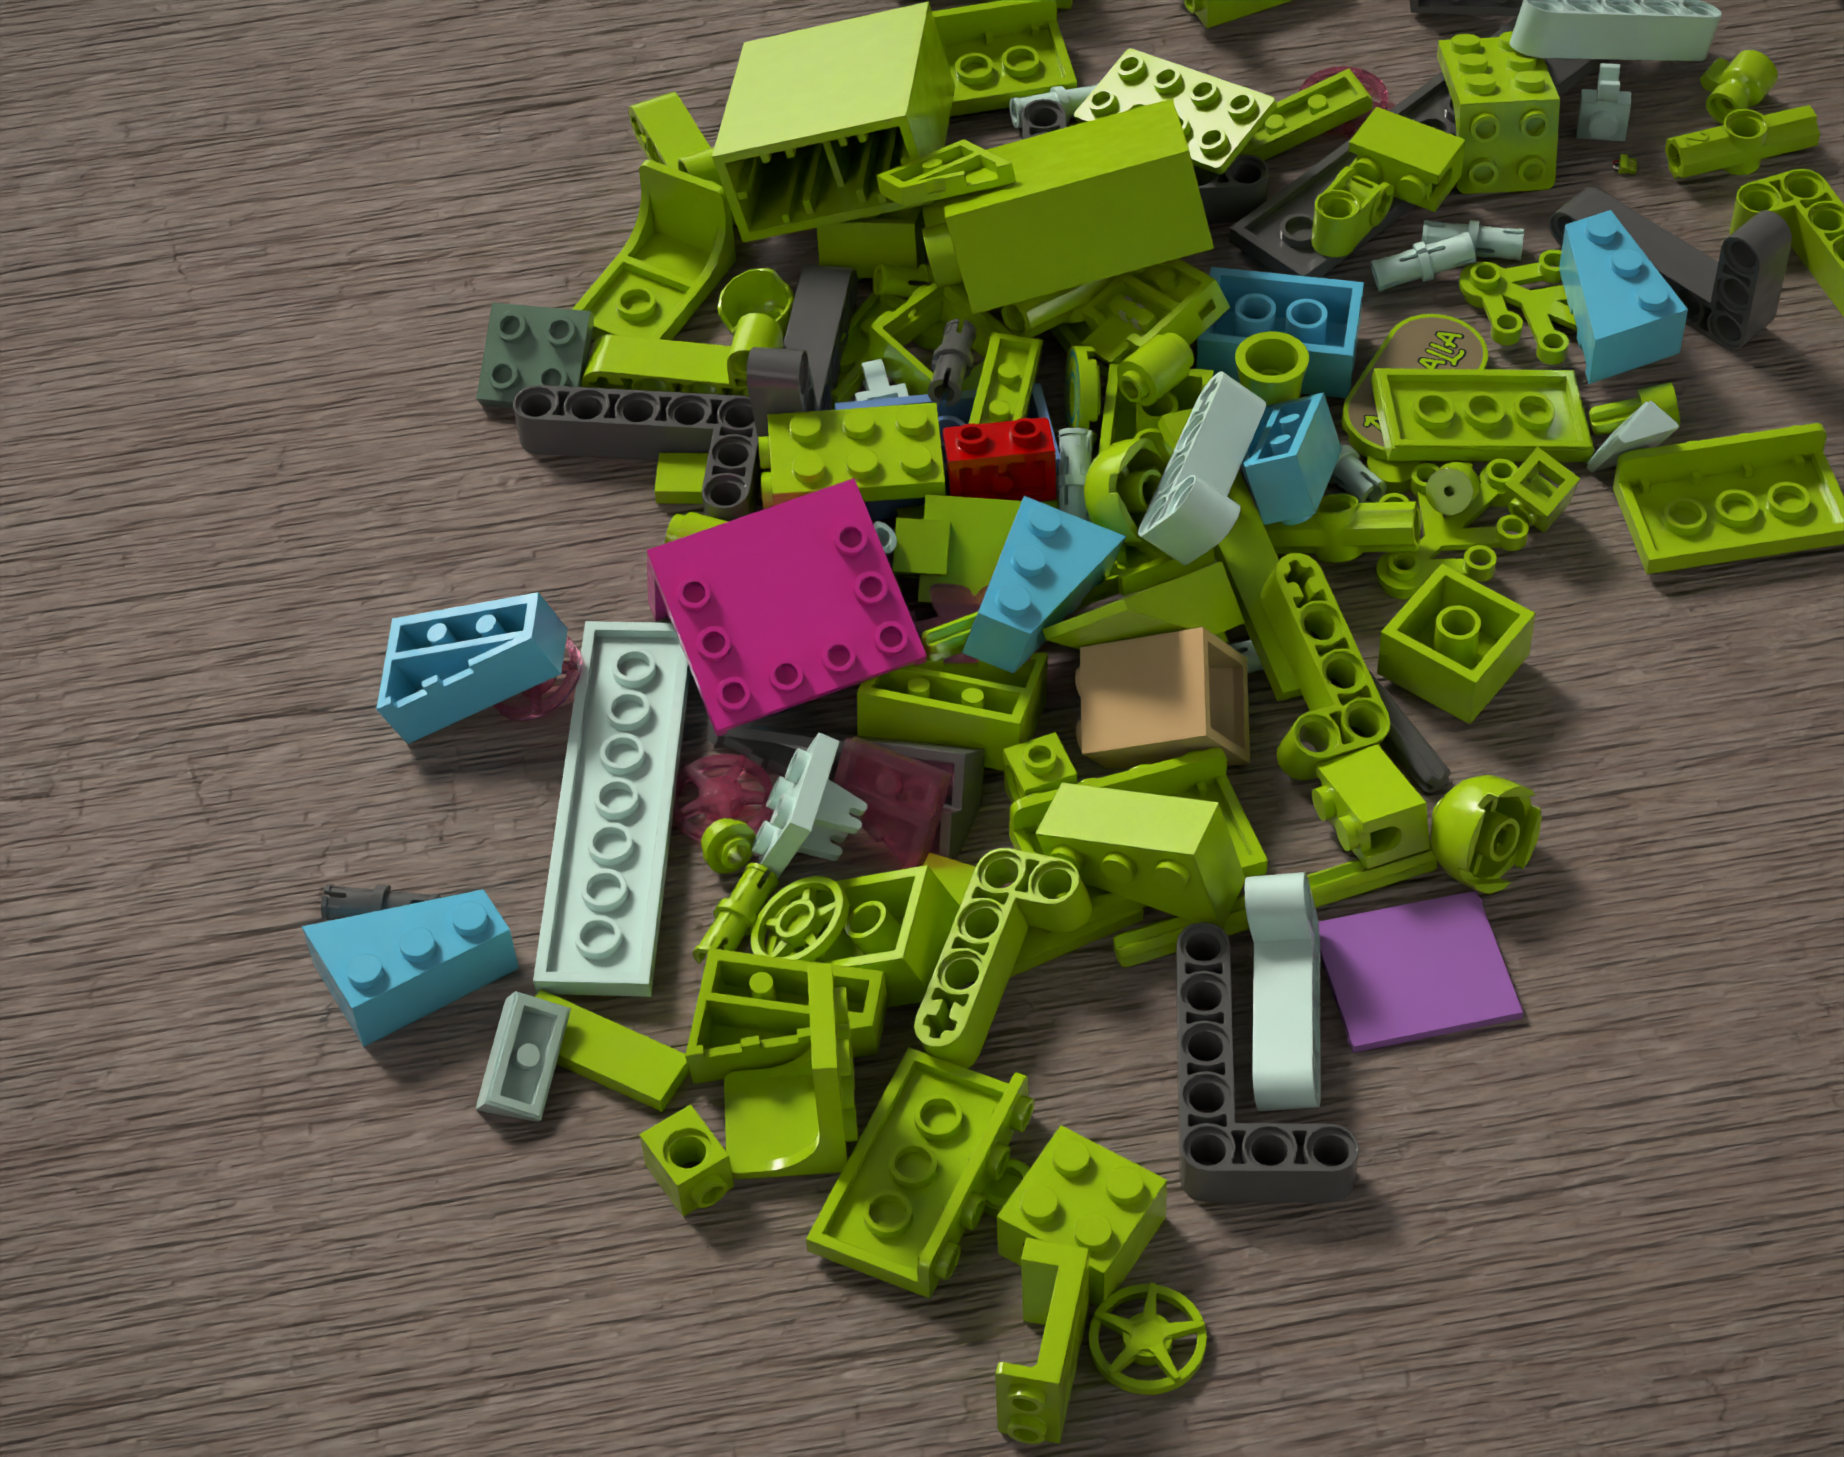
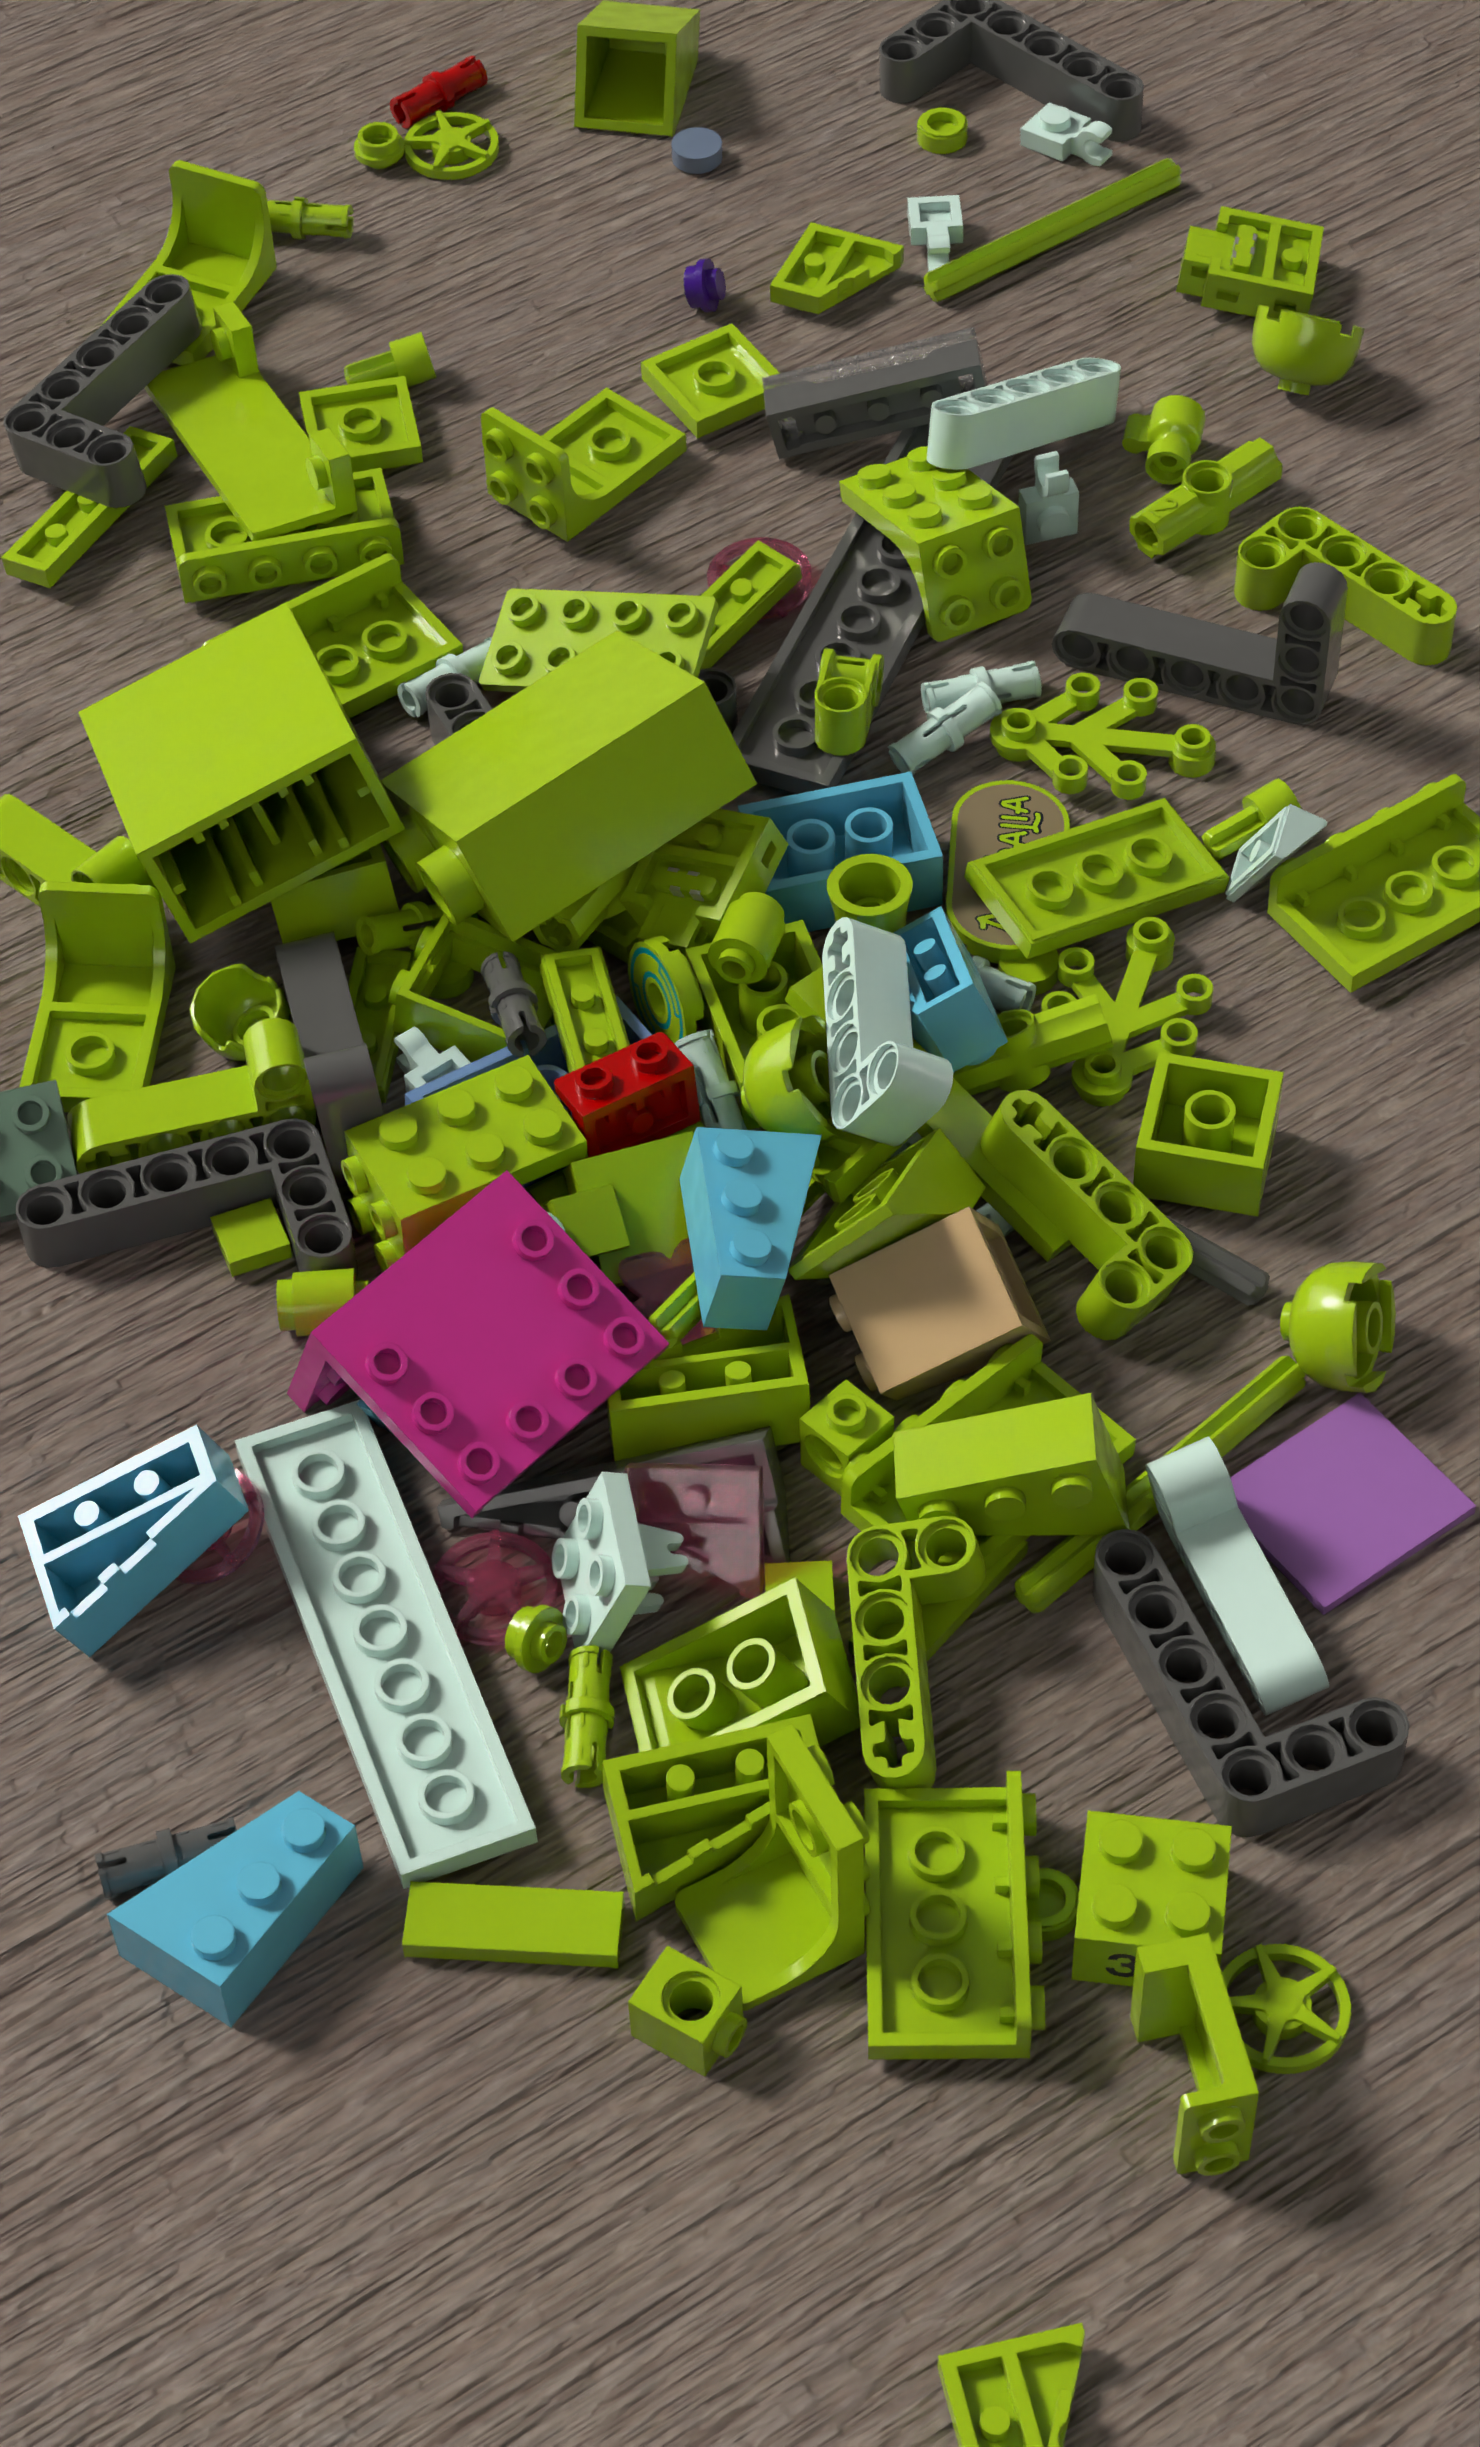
camera: 25 degrees left, 0 degrees up
light aqua slope [476,991,571,1122] -> none
lime wheel [751,876,850,962] -> none
lime wing [876,139,1016,207] -> none
lime brick [1312,744,1430,869] -> none
lime brick [1348,107,1465,212] -> none
lime piece [1425,462,1480,515] -> none
lime brick [1502,446,1580,533] -> none
medium azure wedge [1559,210,1688,384] -> none
lime piece [1613,154,1637,174] -> none

